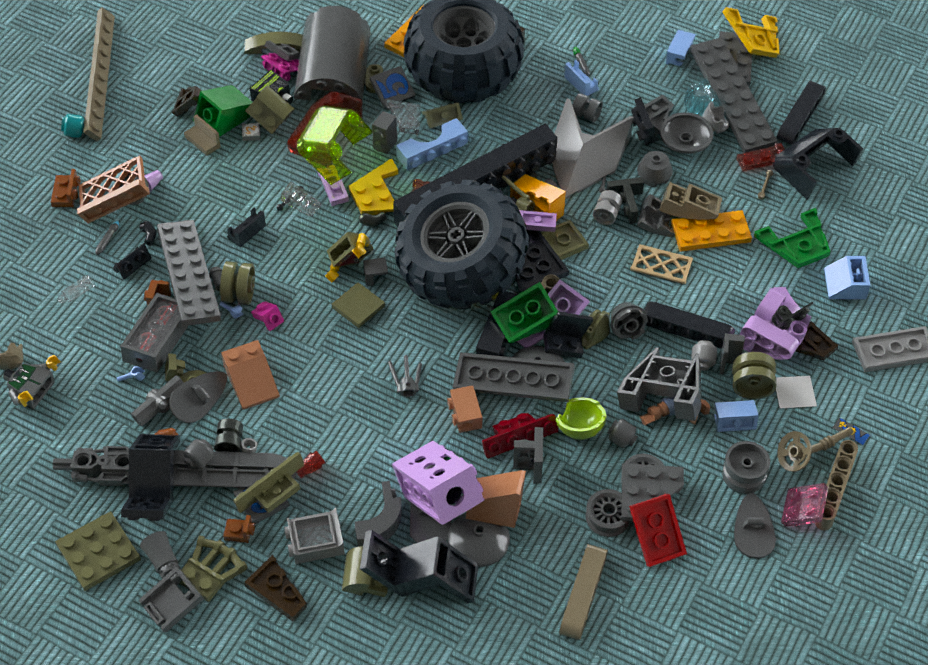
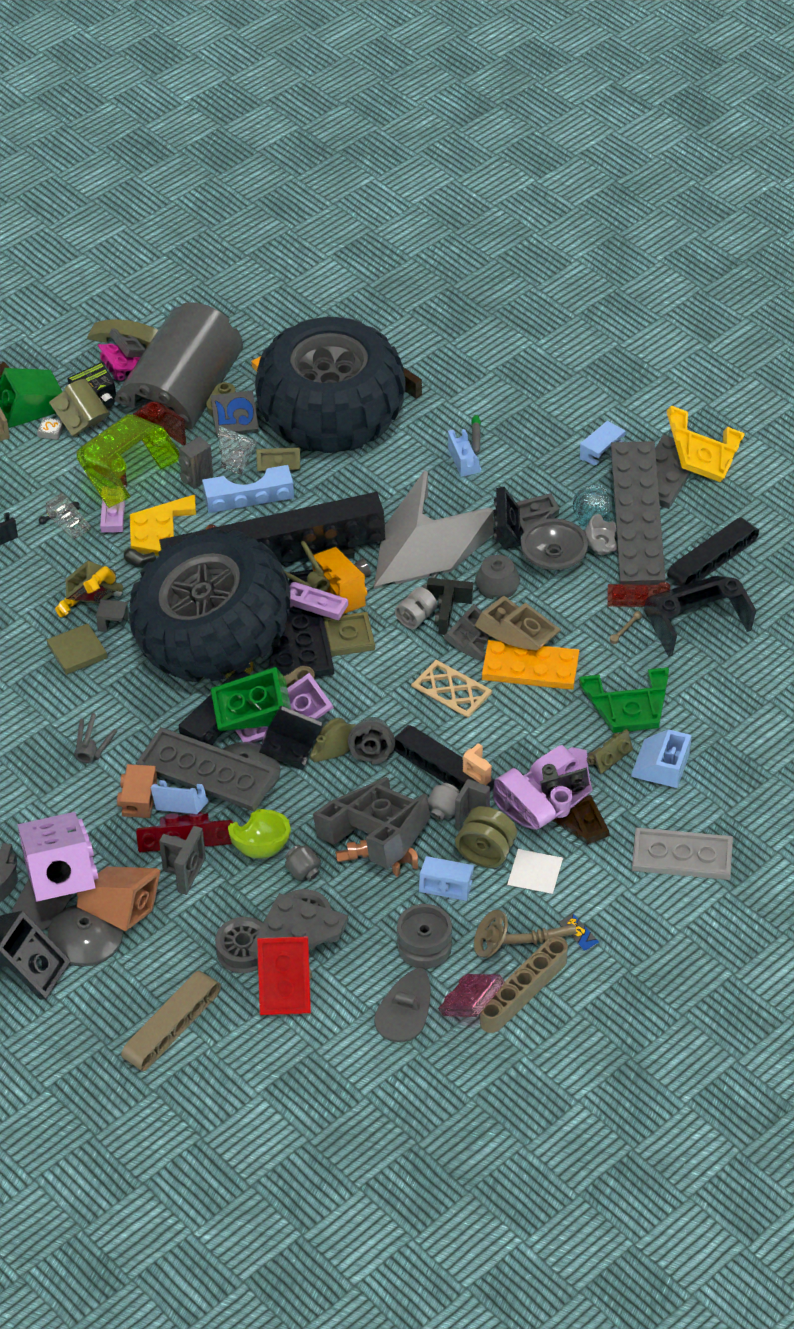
camera: 20 degrees right, 5 degrees down
dark grey wheel [572,93,603,122] -> none
none -> light blue hinge [151,780,209,814]
none -> light nougat bracket [463,743,492,785]
none -> olive hinge [587,729,633,774]

